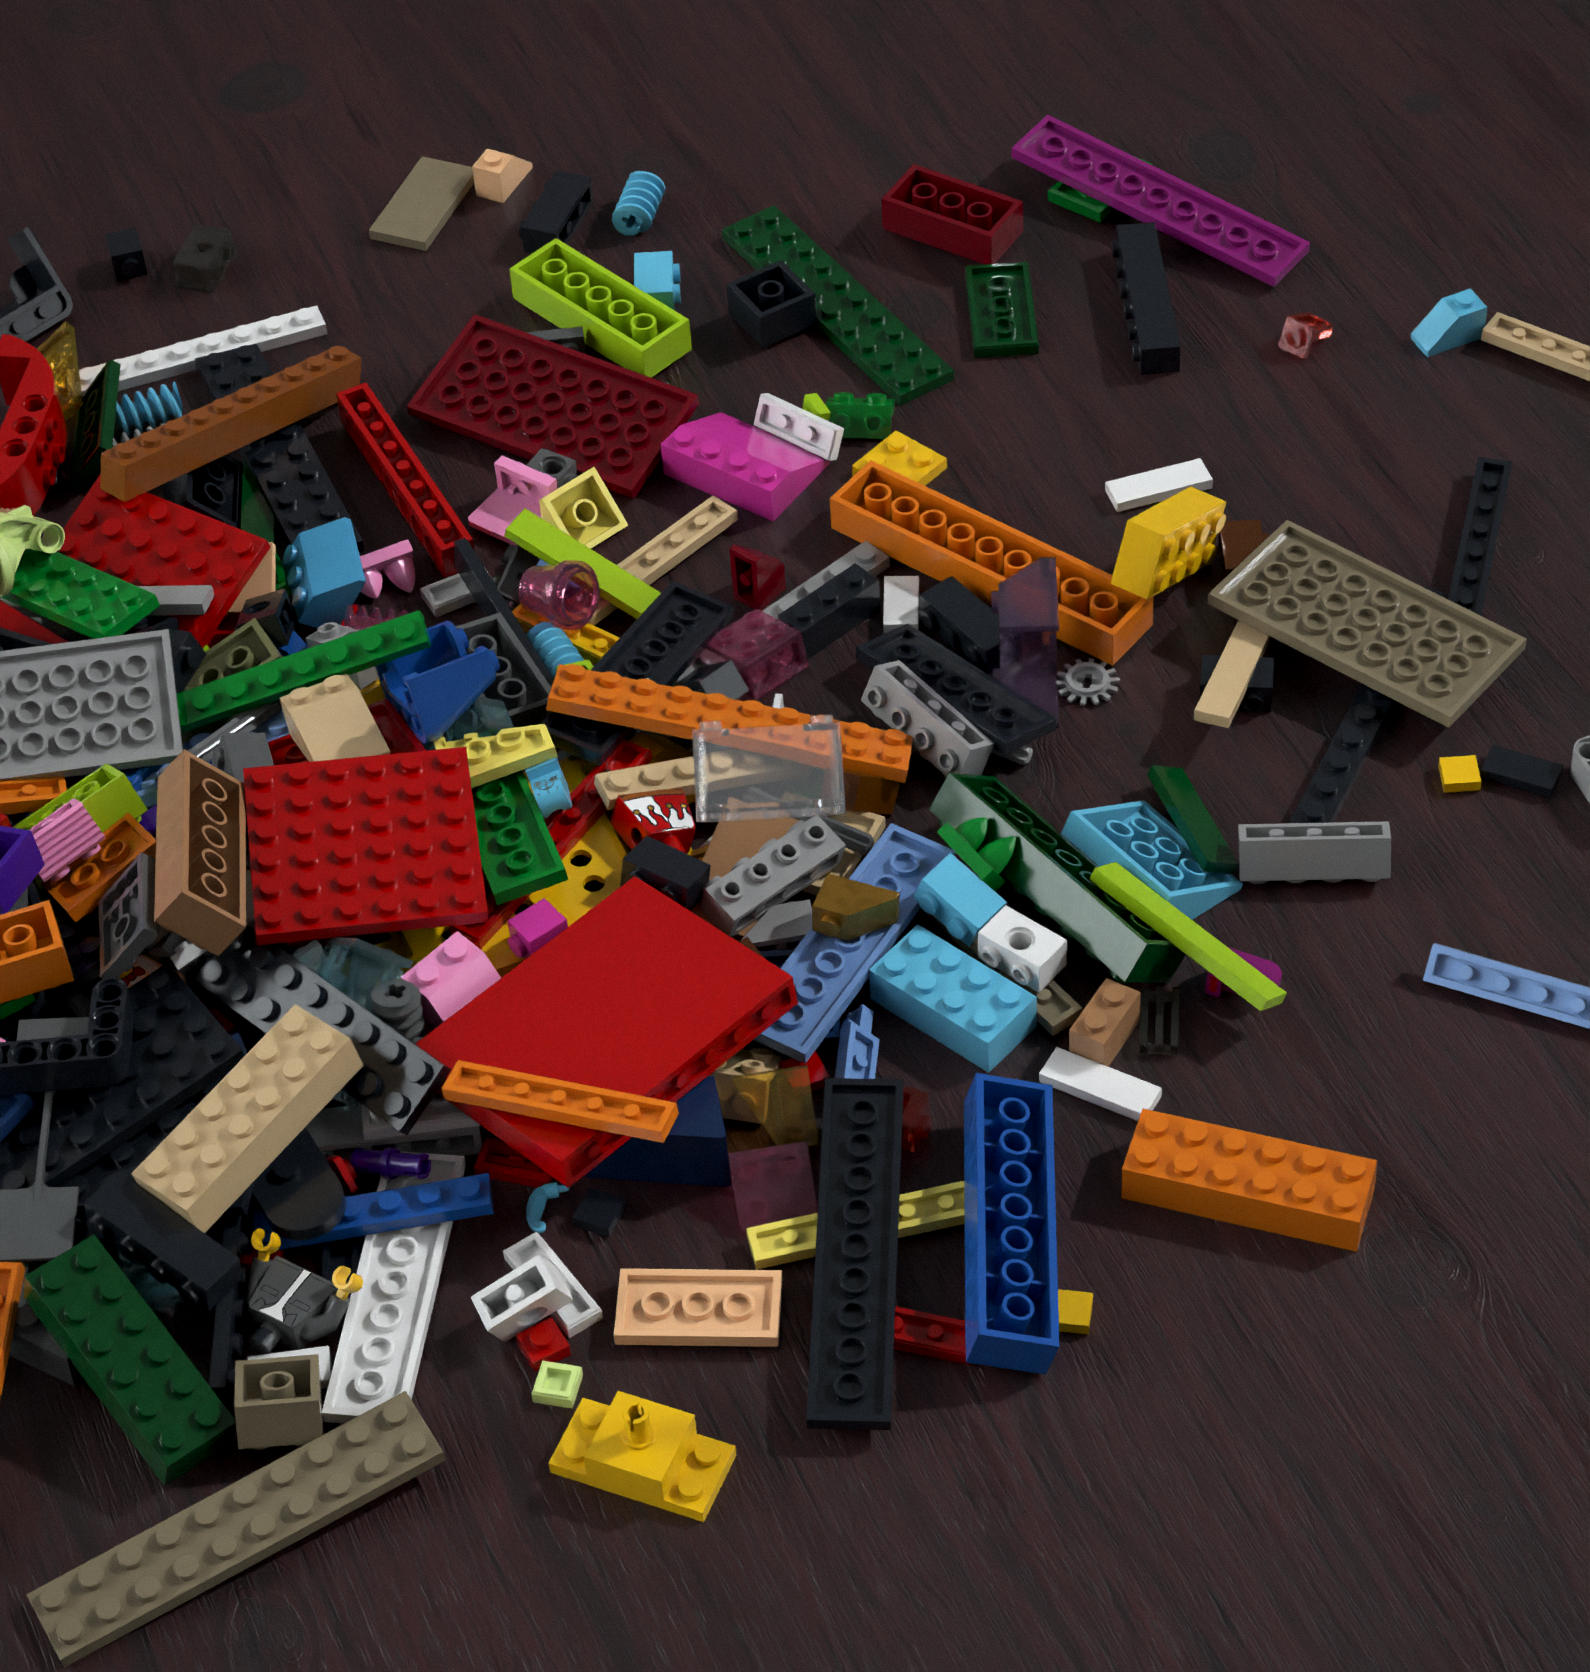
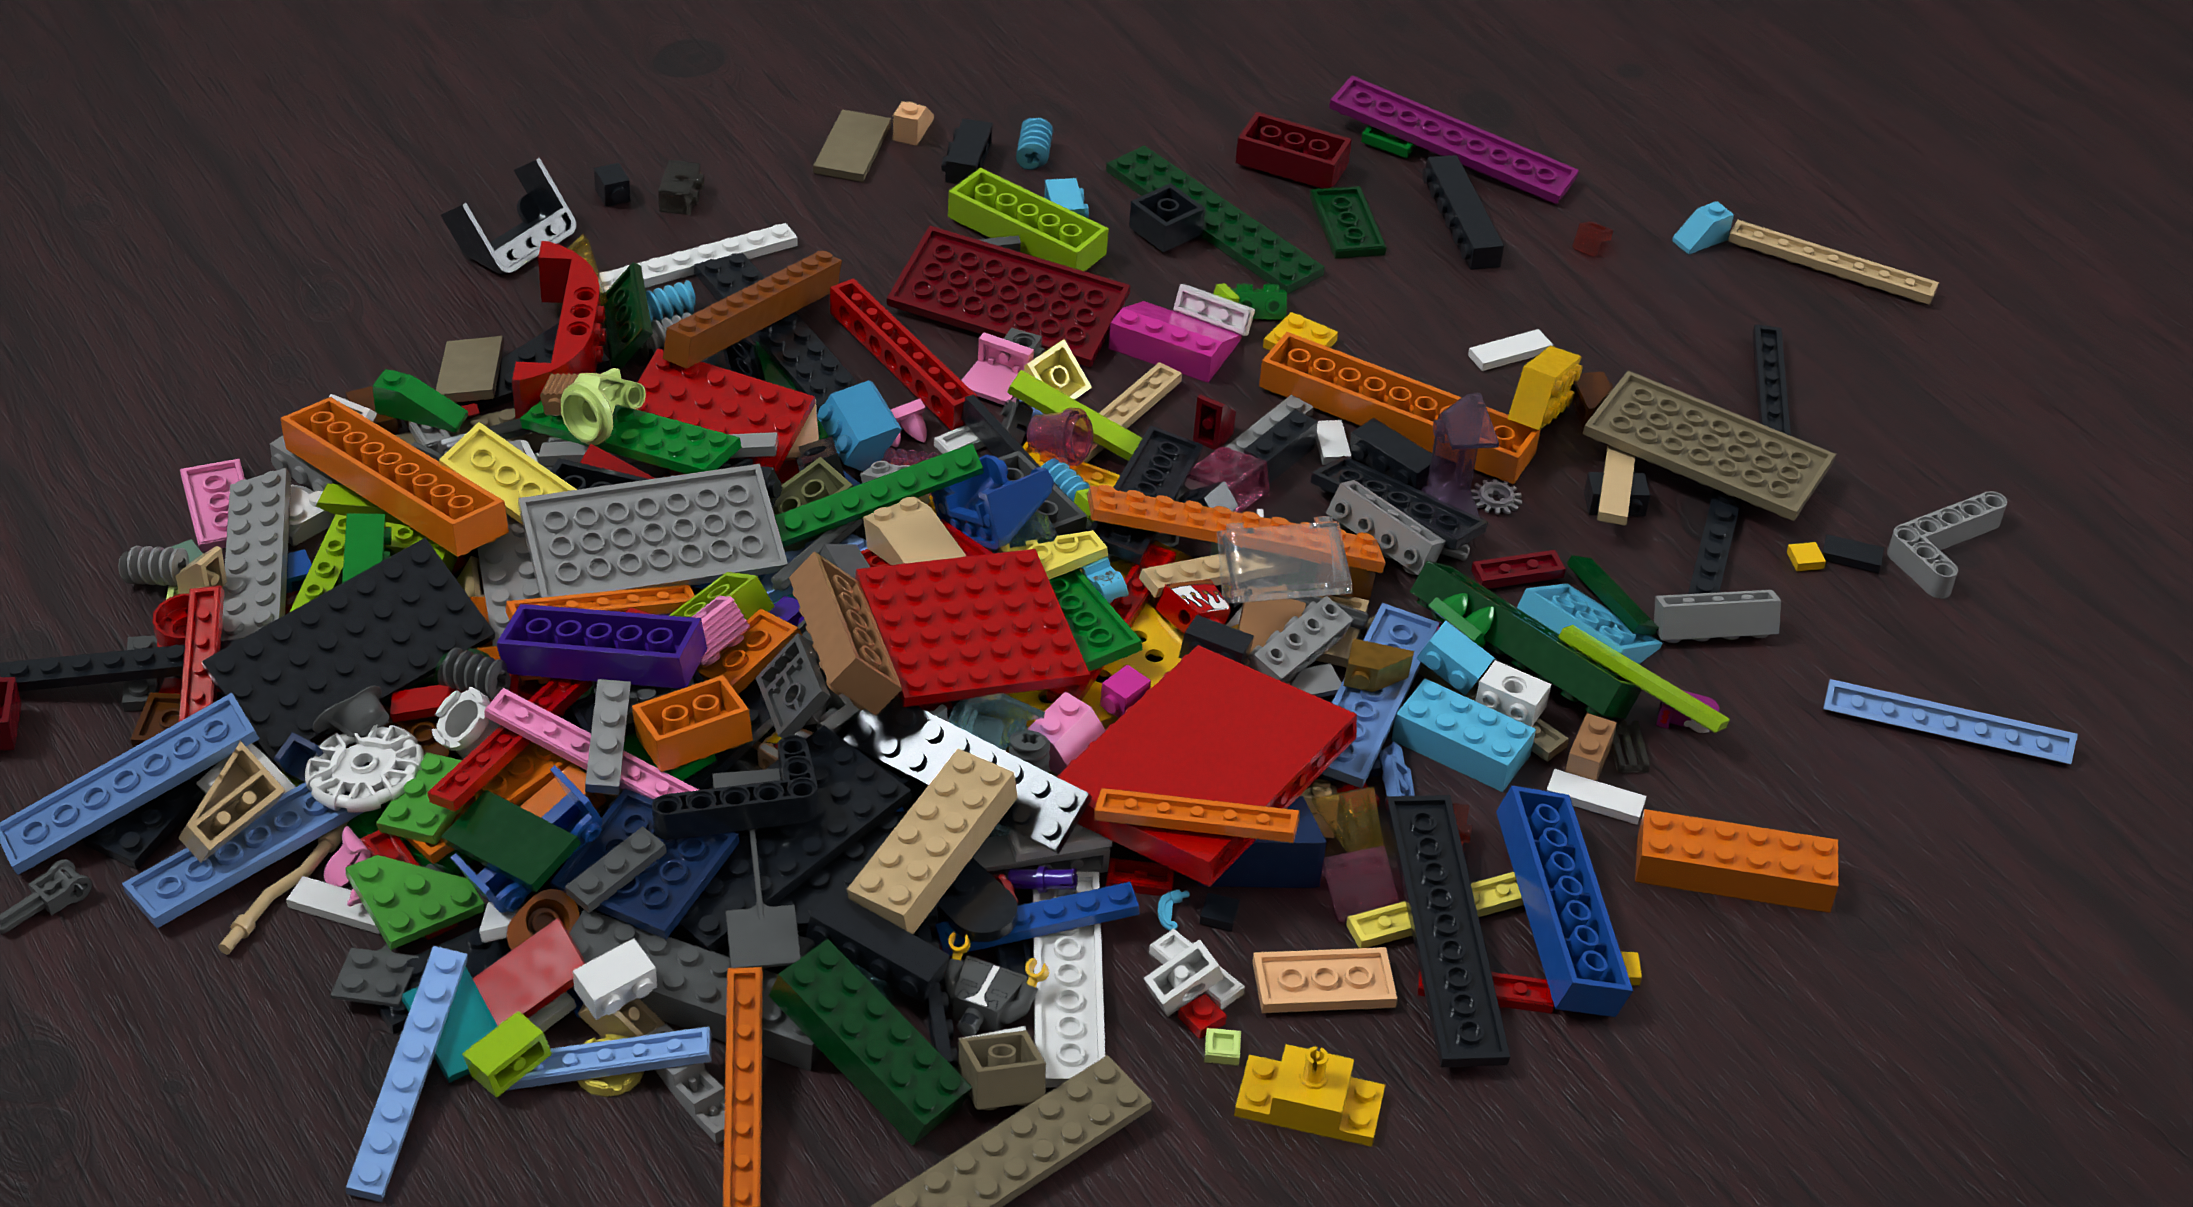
camera: 15 degrees left, 5 degrees down
none -> dark red plate [1471,550,1566,589]

